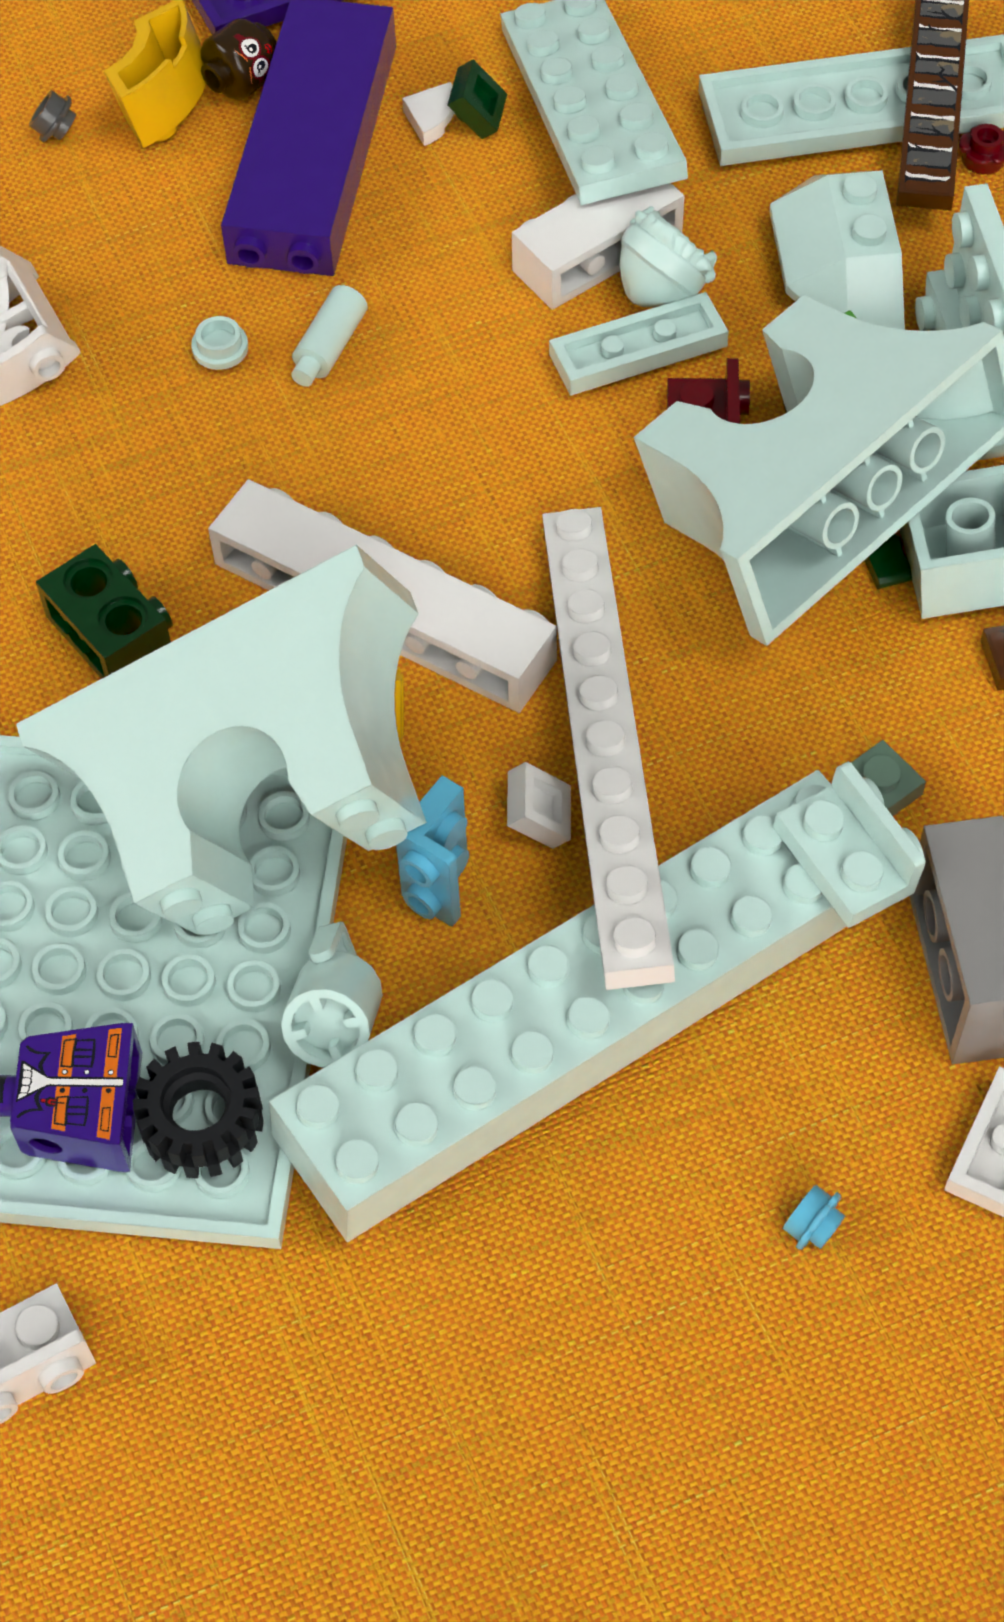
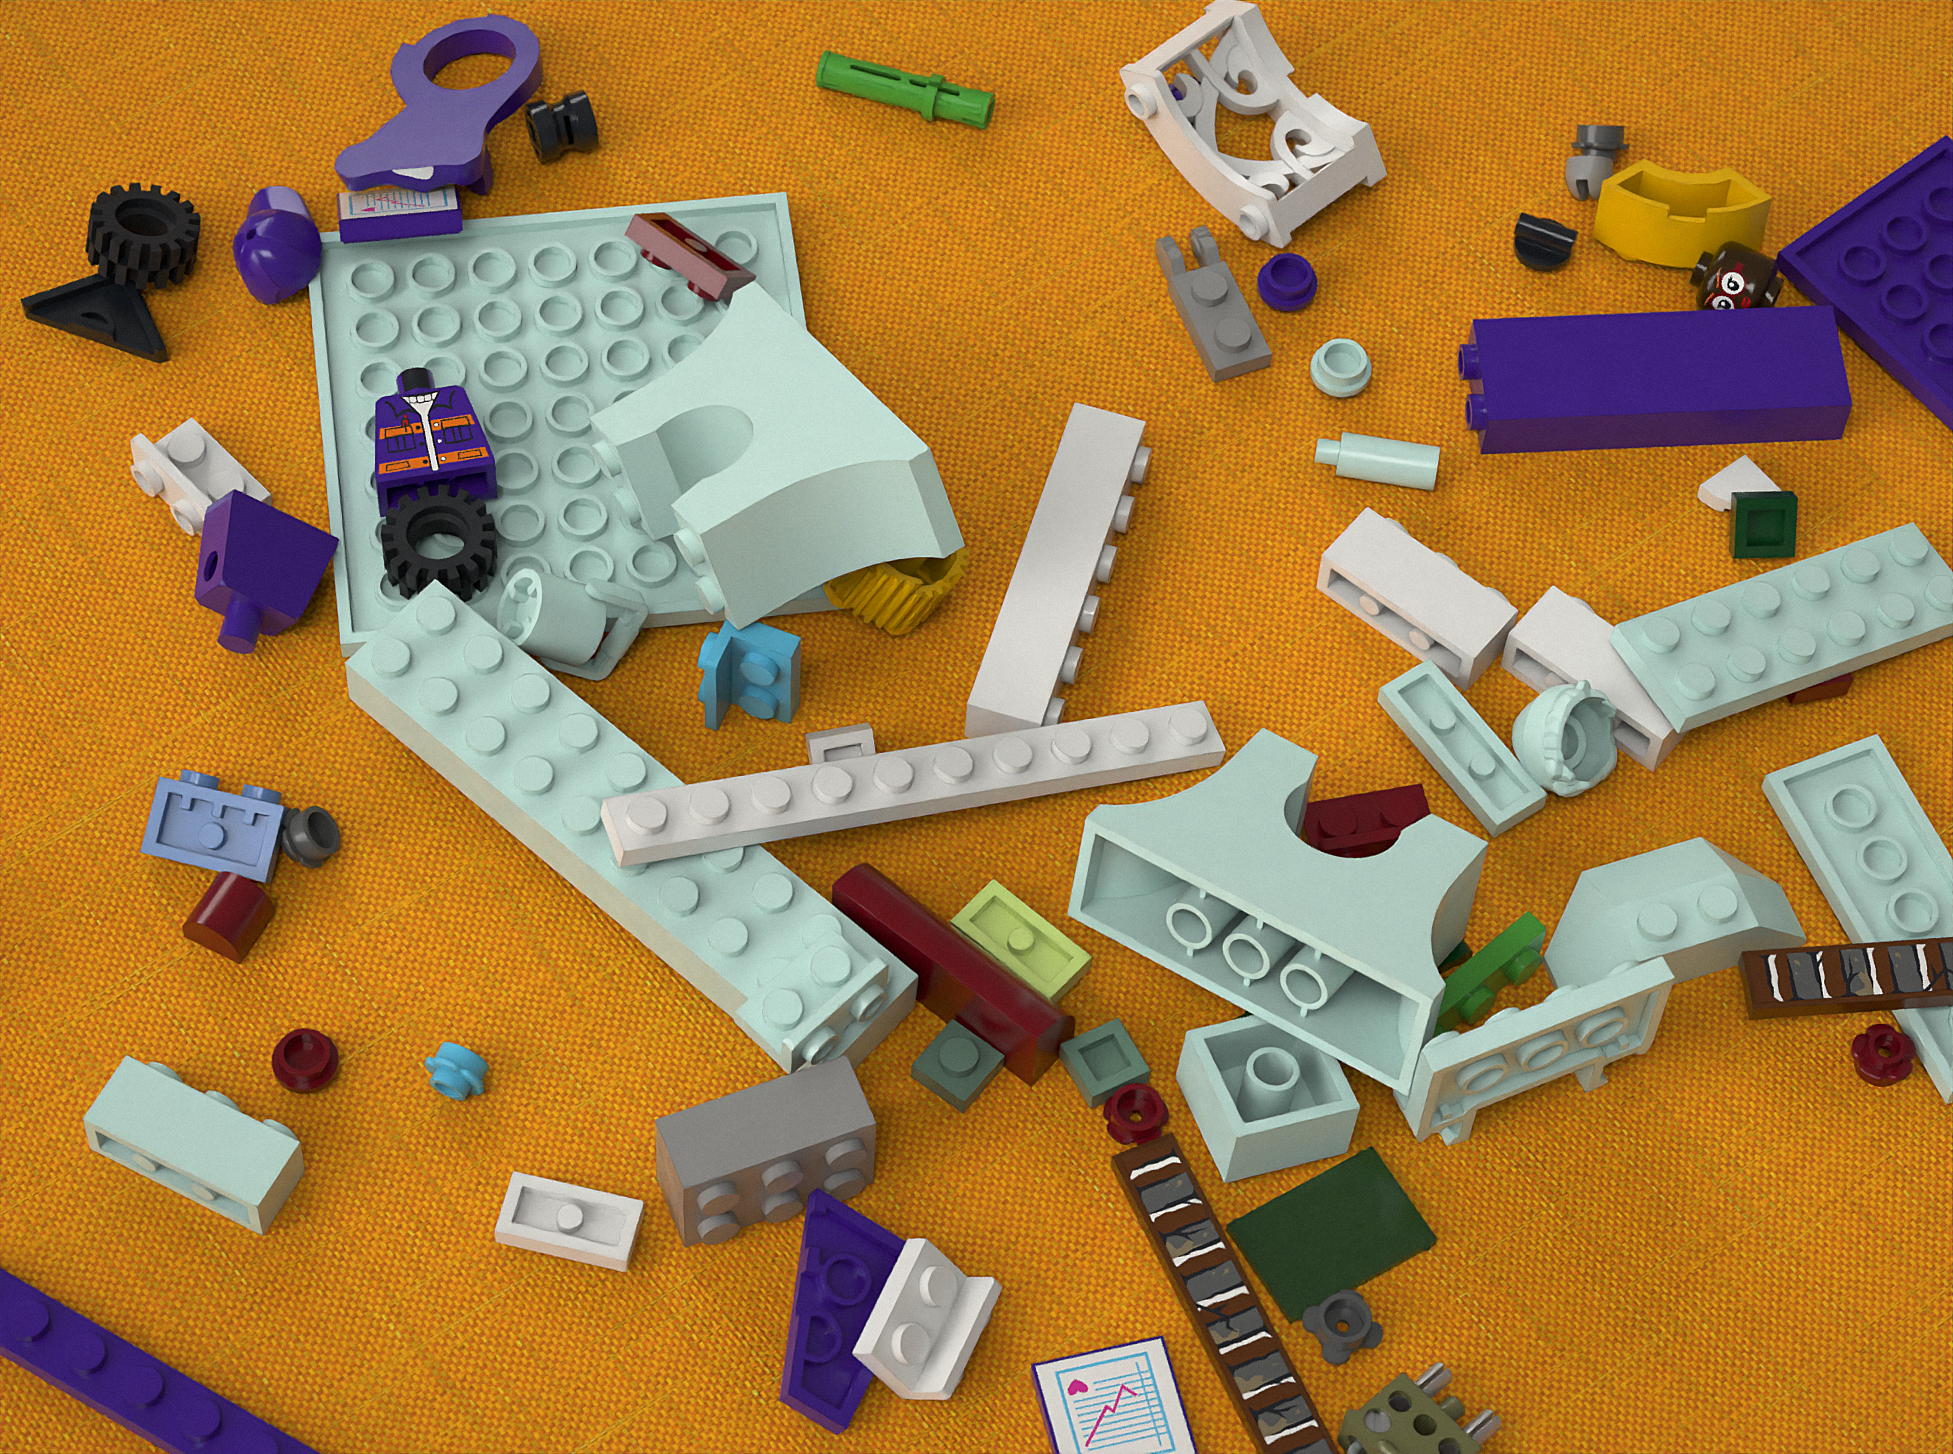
camera: 70 degrees right, 0 degrees up
dark green brick [35,544,173,679] -> none
none -> light aqua brick [83,1055,305,1236]
none -> medium blue bracket [140,769,291,884]
none -> dark red brick [182,871,275,964]
none -> dark purple torso [194,489,339,654]
none -> dark red plate [272,1028,339,1094]
none -> dark grey plate [280,806,340,869]
none -> dark red brick [831,863,1076,1088]
none -> yellowish green plate [950,879,1092,1003]
none -> sand green plate [1059,1018,1150,1109]
none -> dark red plate [1103,1083,1169,1146]
none -> light grey hinge [1155,226,1272,383]
none -> dark purple plate [1257,253,1318,311]
none -> white brick [1316,507,1518,692]
none -> black plate [1513,212,1579,272]
none -> light grey hinge [1565,156,1614,201]

